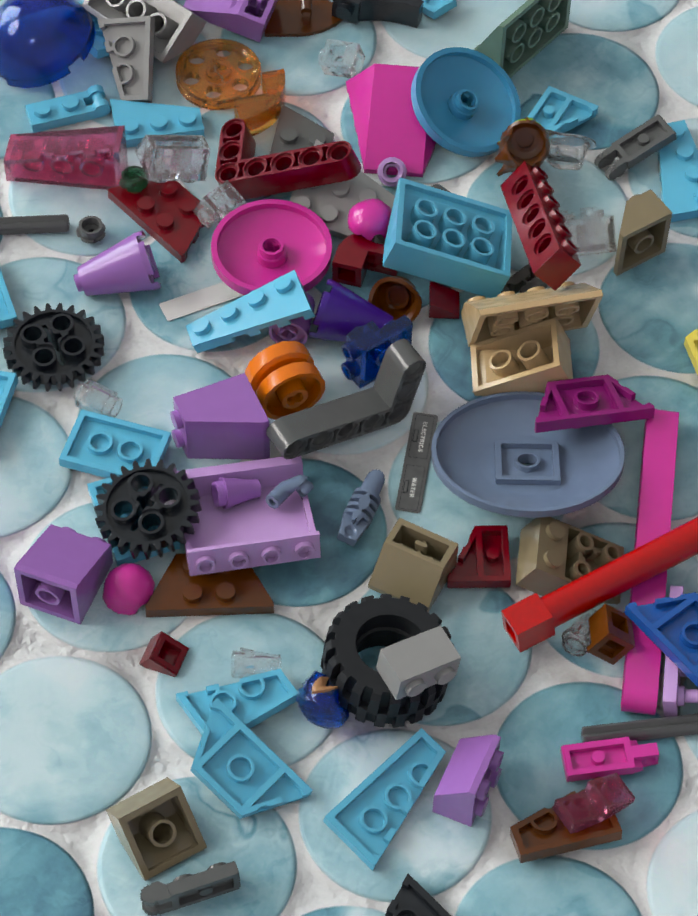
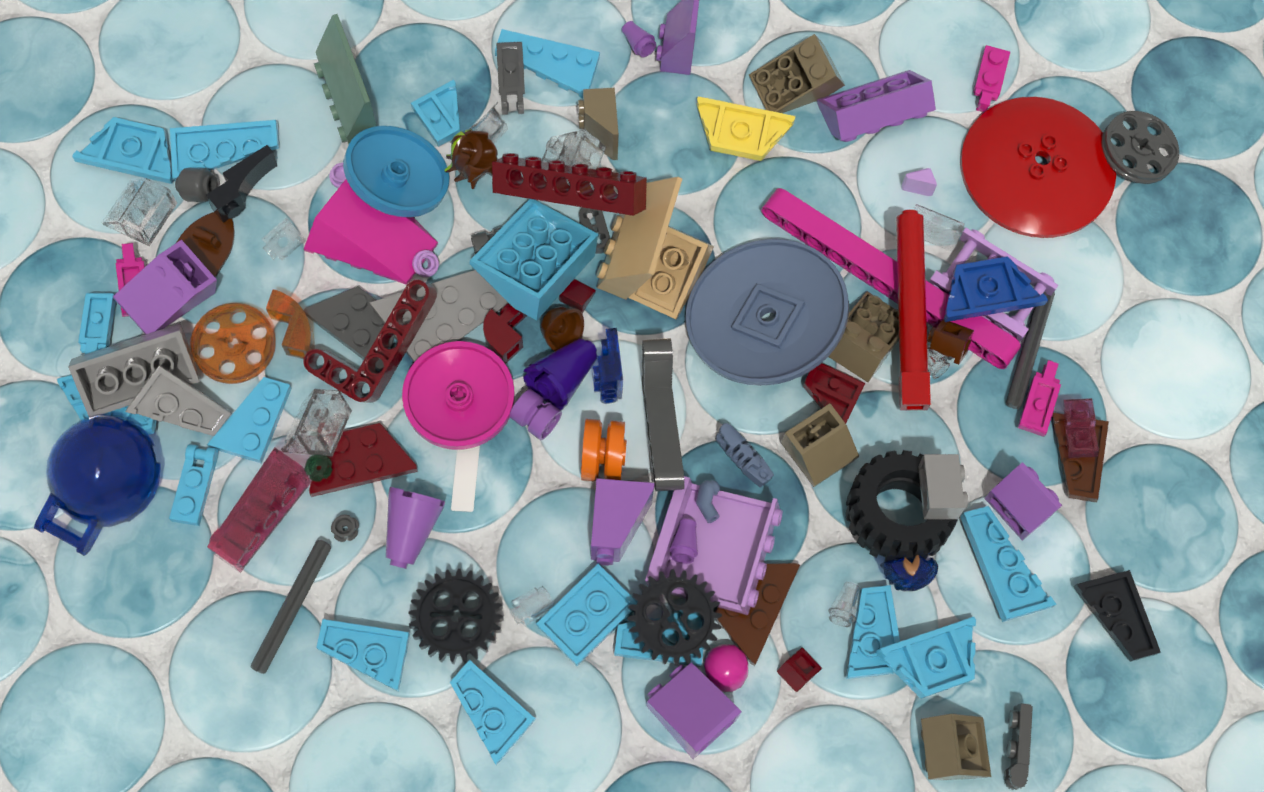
camera: 65 degrees left, 15 degrees up
medium azure wing [186,270,315,353] -> none
clear brick [193,180,247,229] -> none
dark pink hair [348,198,392,241] -> none
flat silver sticker [395,412,438,513] -> none
magenta wing [534,374,655,433] -> none

